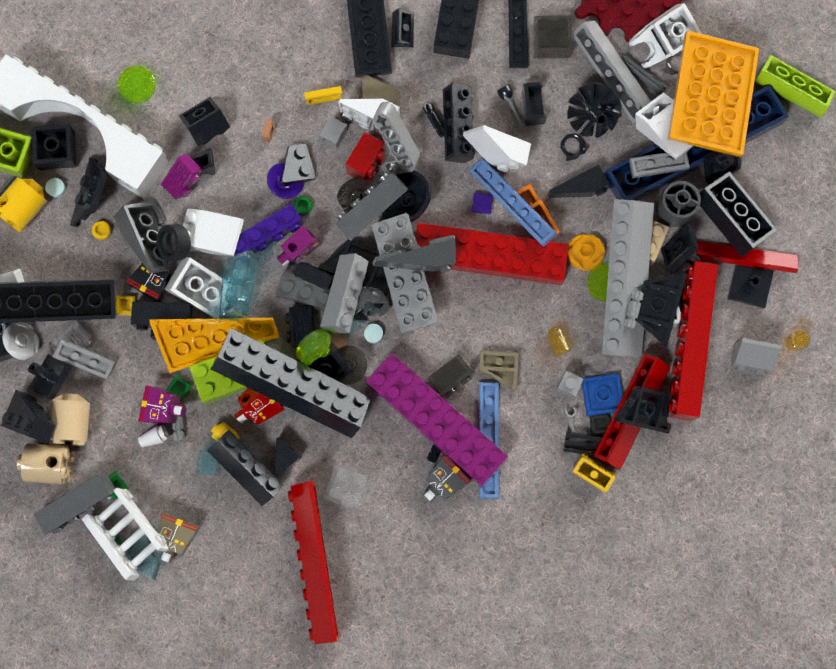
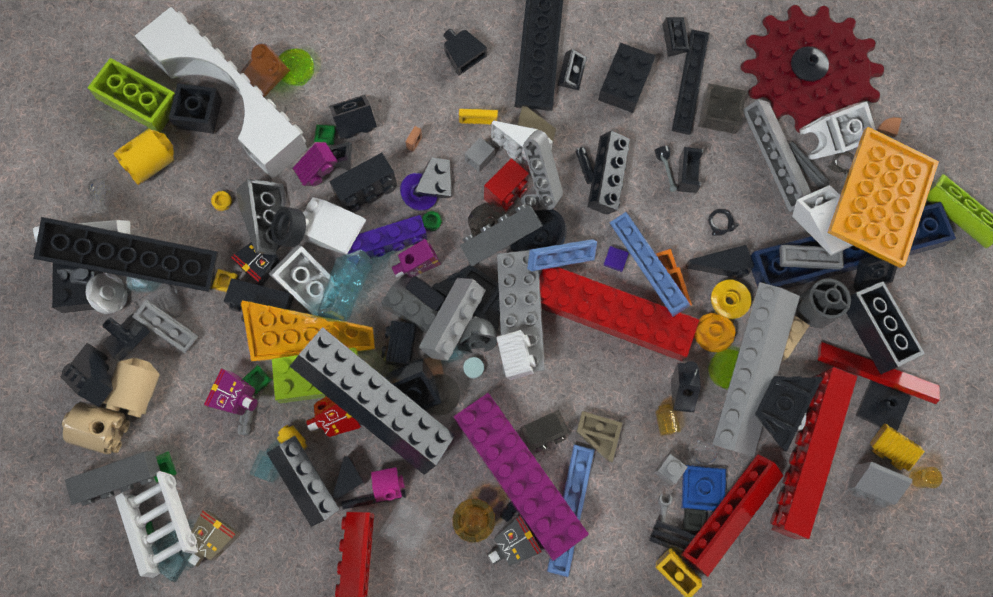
camera: 10 degrees right, 5 degrees down
light aqua tile [45,178,66,198] -> none
black wing [70,157,108,228] -> none
white cone [138,425,169,448] -> none
clear neon green tile [296,329,331,366] -> none
dark grey wedge [372,235,456,273] -> none
white slope [463,125,531,172] -> none
black piece [567,83,621,138] -> none
black wing [614,385,670,434] -> none
light grey axle [624,291,644,329] -> none
black tile [661,224,700,274] -> none
none -> clear light blue slope [127,277,154,292]
none -> dark orange slope [241,43,290,97]
none -> green tile [314,124,336,146]
none -> black brick [329,153,397,213]
none -> black bar [342,489,406,510]
none -> dark pink brick [371,467,405,502]
none -> black torso [443,29,487,76]
none -> clear yellow cone [452,499,495,543]
none -> white brick [496,330,536,380]
none -> medium blue tile [527,239,597,271]
none -> black torso [671,361,701,413]
none -> yellow dish [711,280,751,319]
none -> yellow brick [870,423,925,471]
none -> nougat tile [877,117,902,137]

